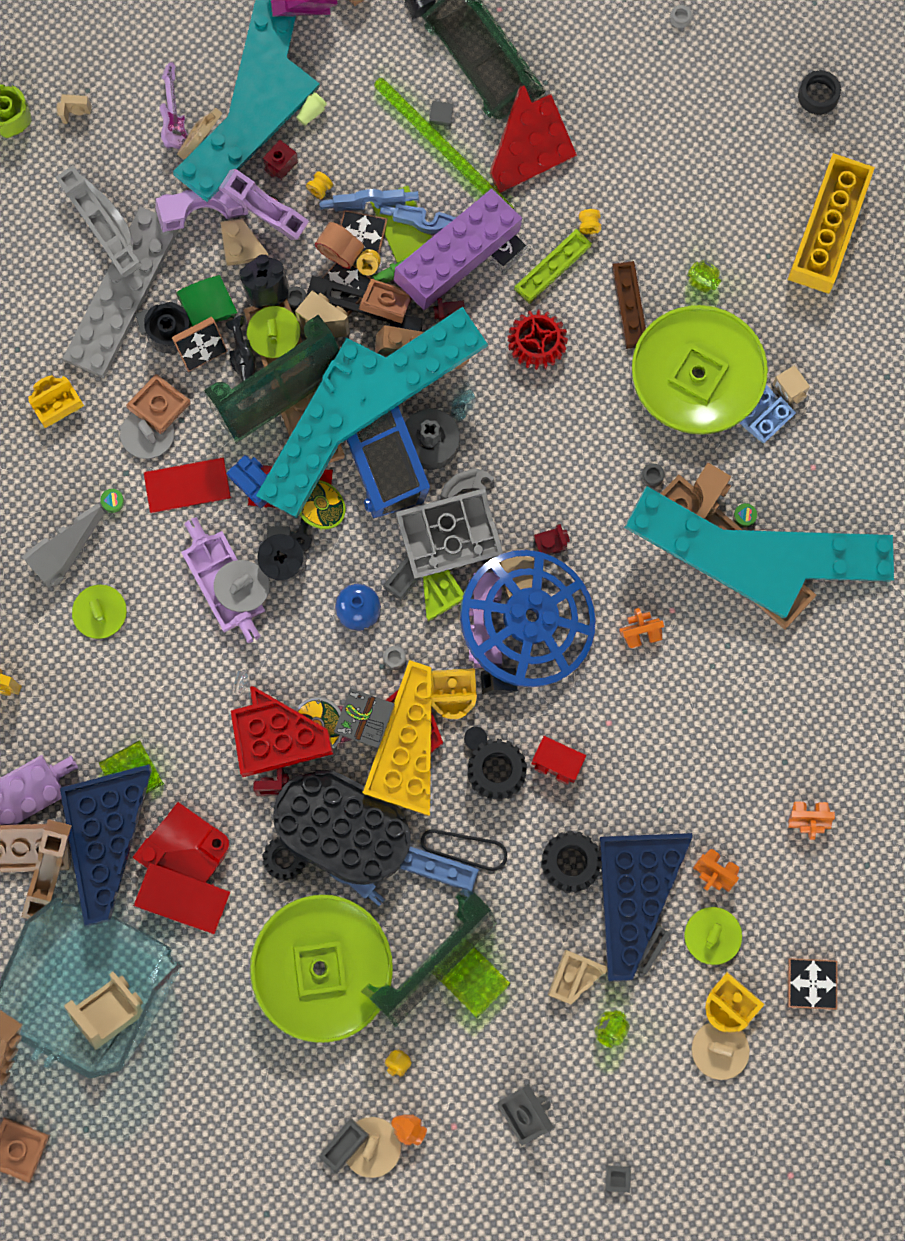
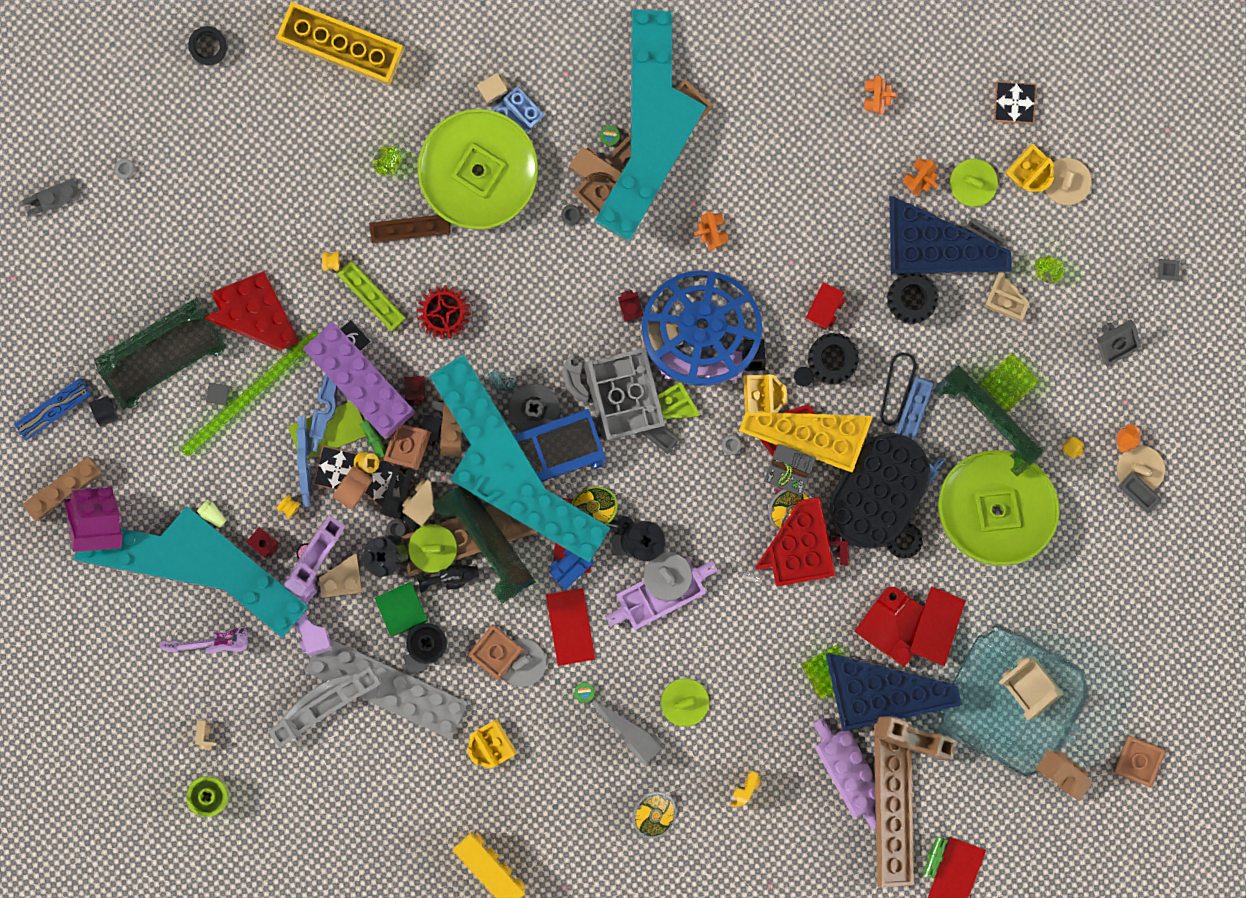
camera: 90 degrees left, 10 degrees up
tile [172,317,228,372] -> none
tan wing [177,108,222,160] -> none
blue cylinder [335,583,381,631] -> none

